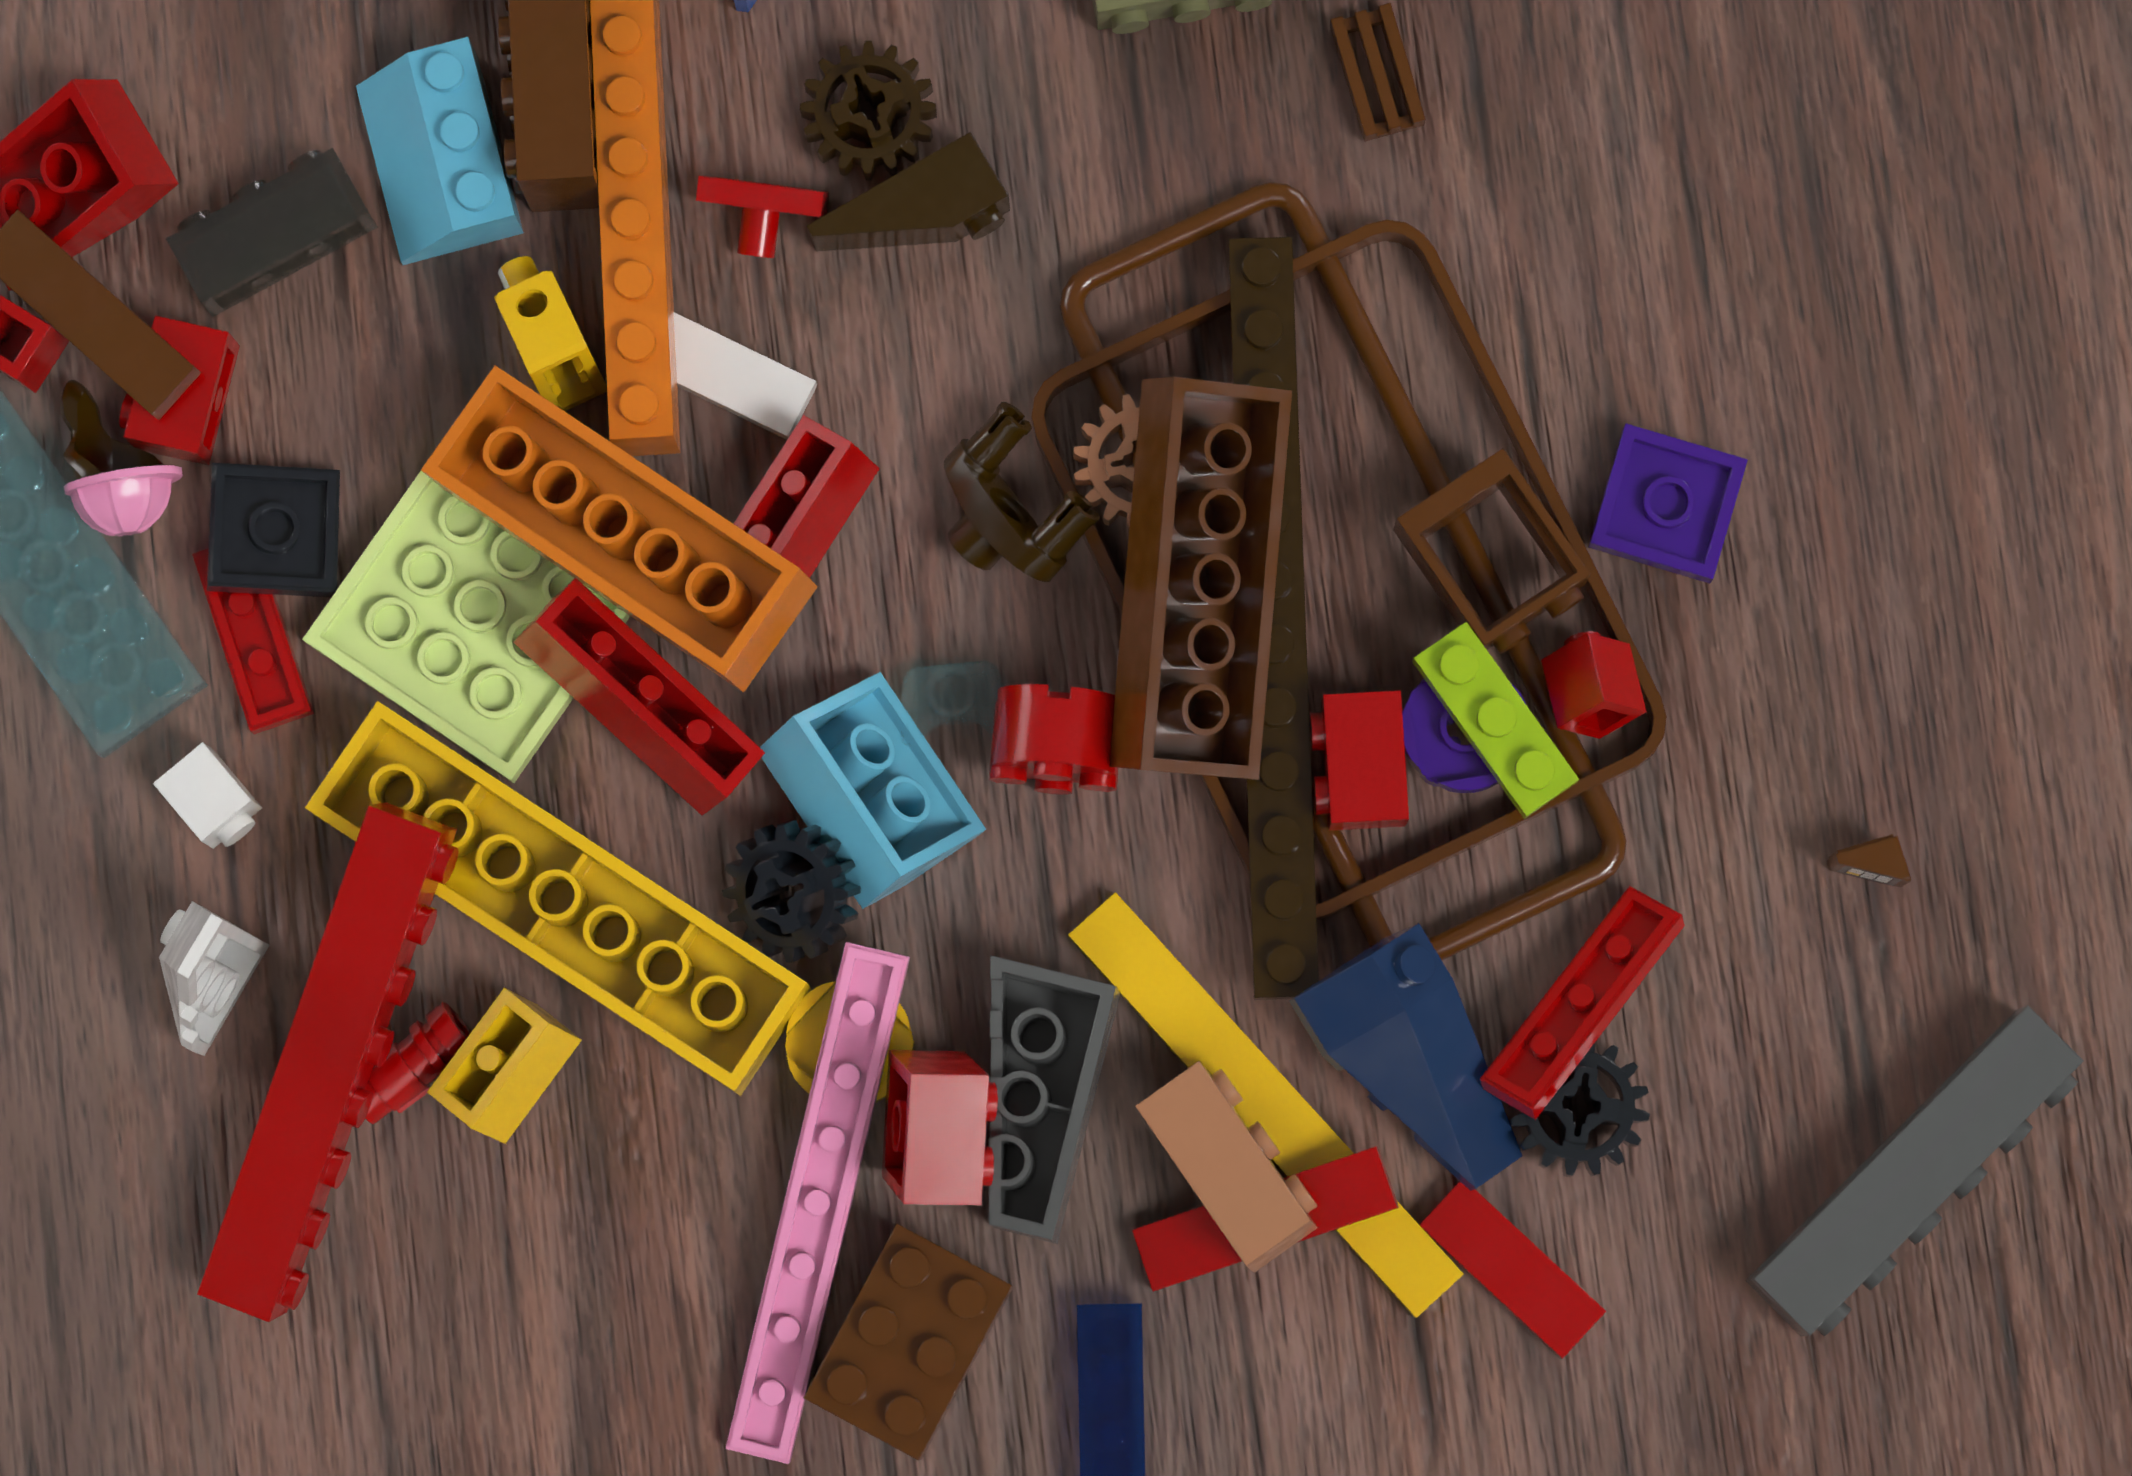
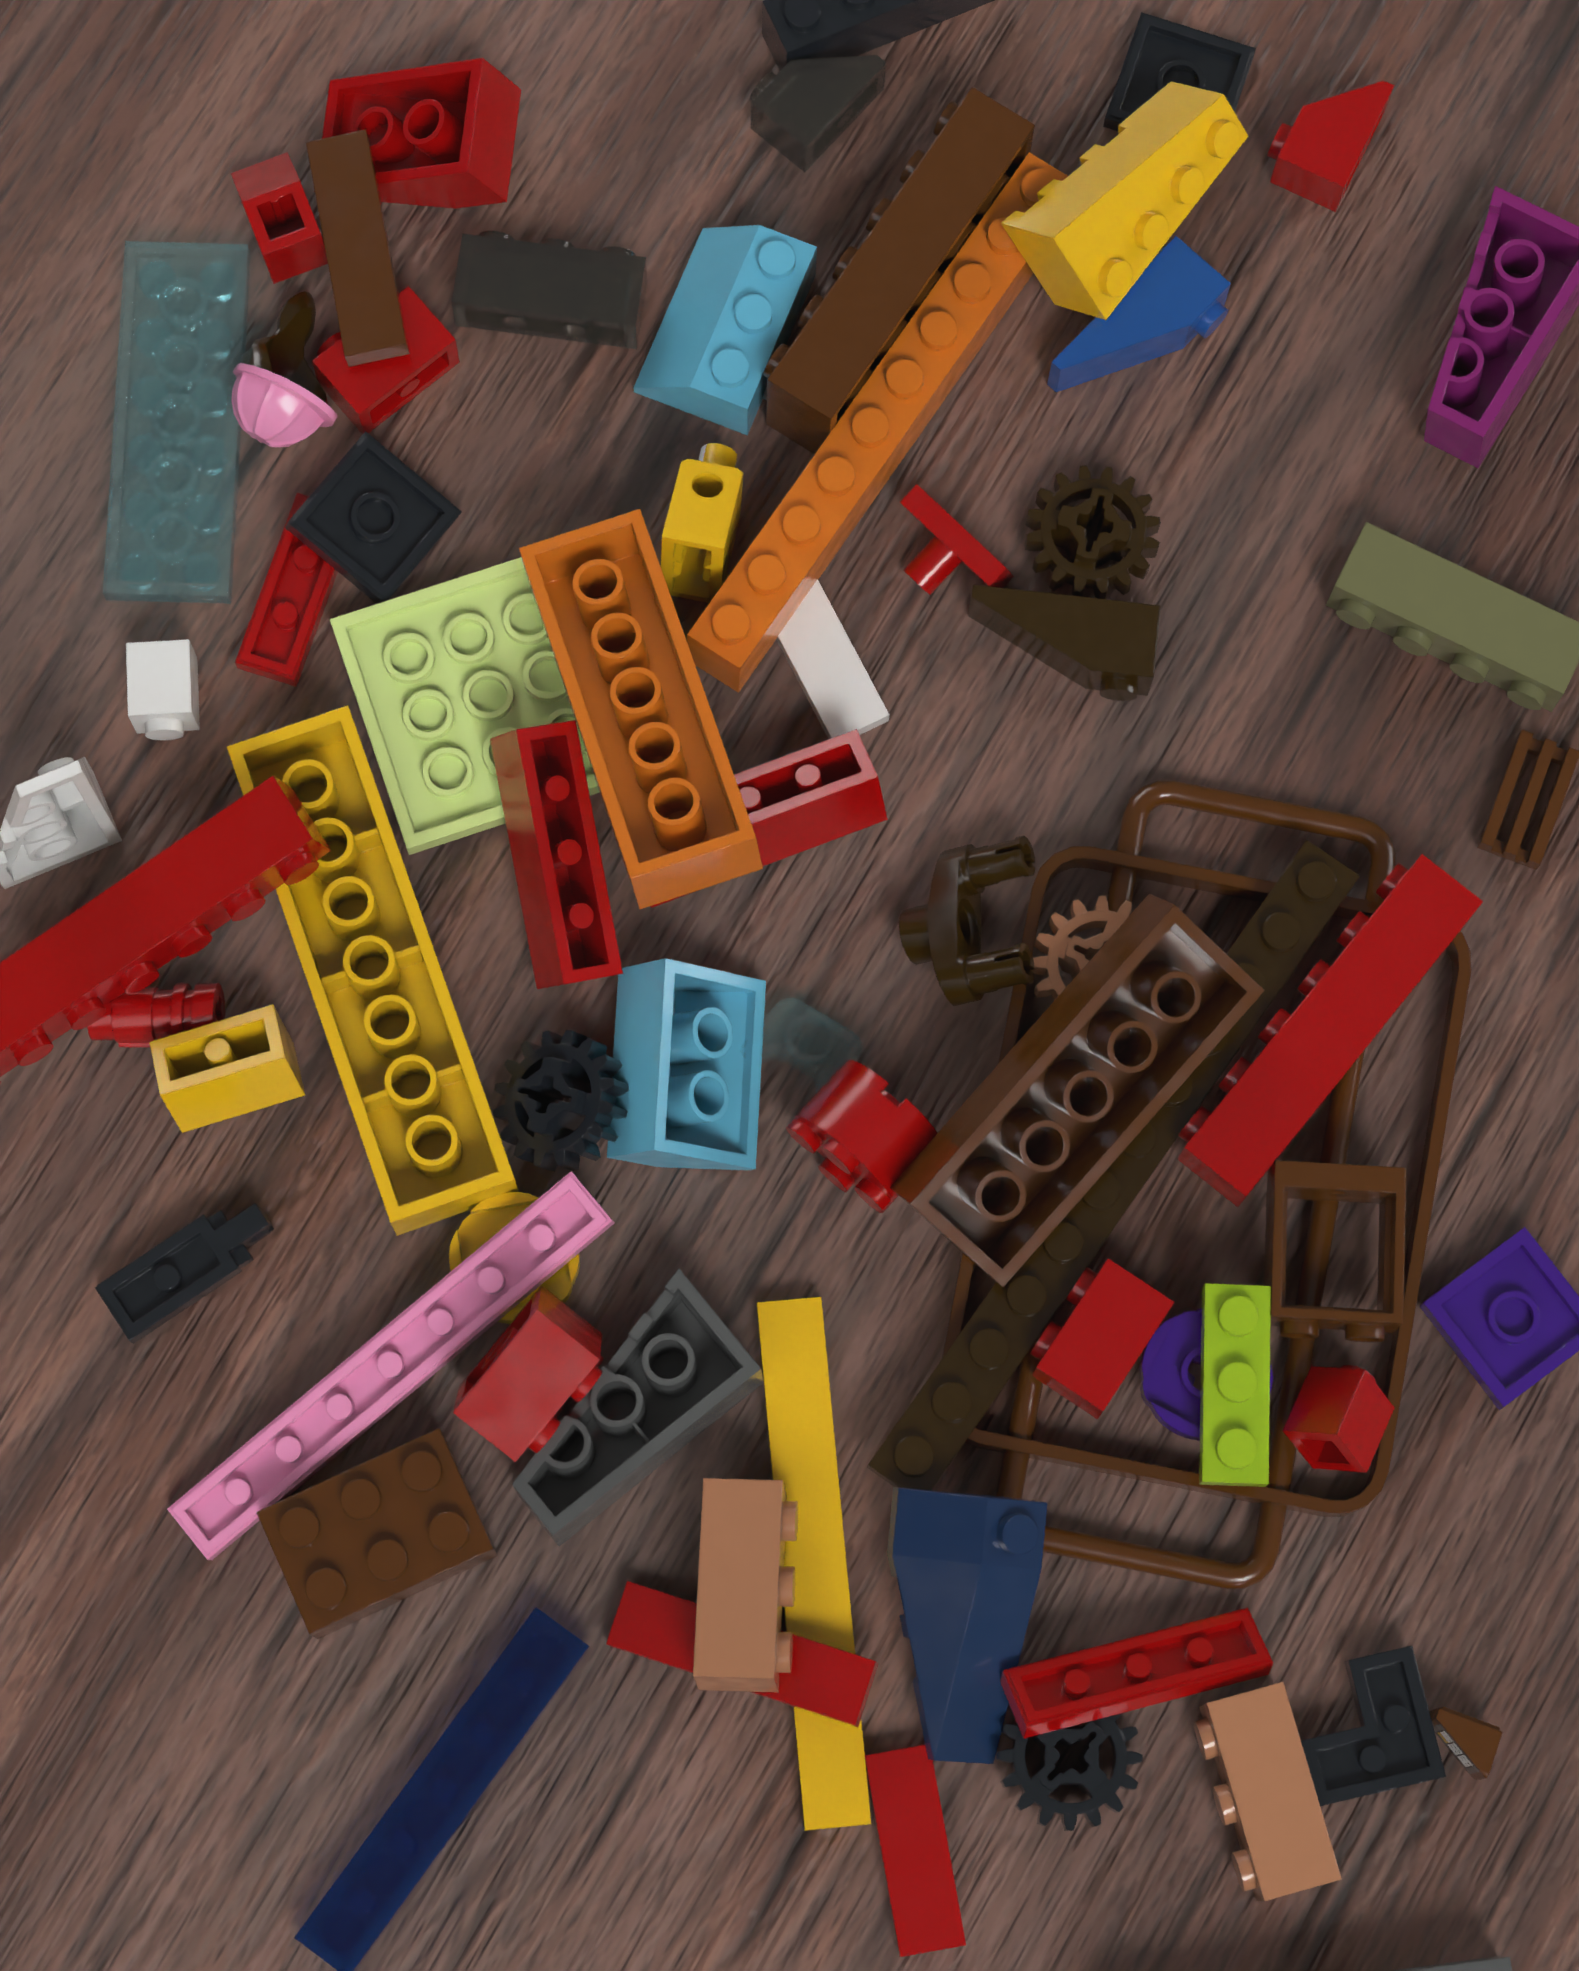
camera: 30 degrees right, 5 degrees down
none -> black hinge [95,1203,274,1344]
none -> red brick [1177,854,1483,1207]
none -> nougat brick [1194,1682,1342,1902]
none -> black plate [1301,1645,1446,1806]

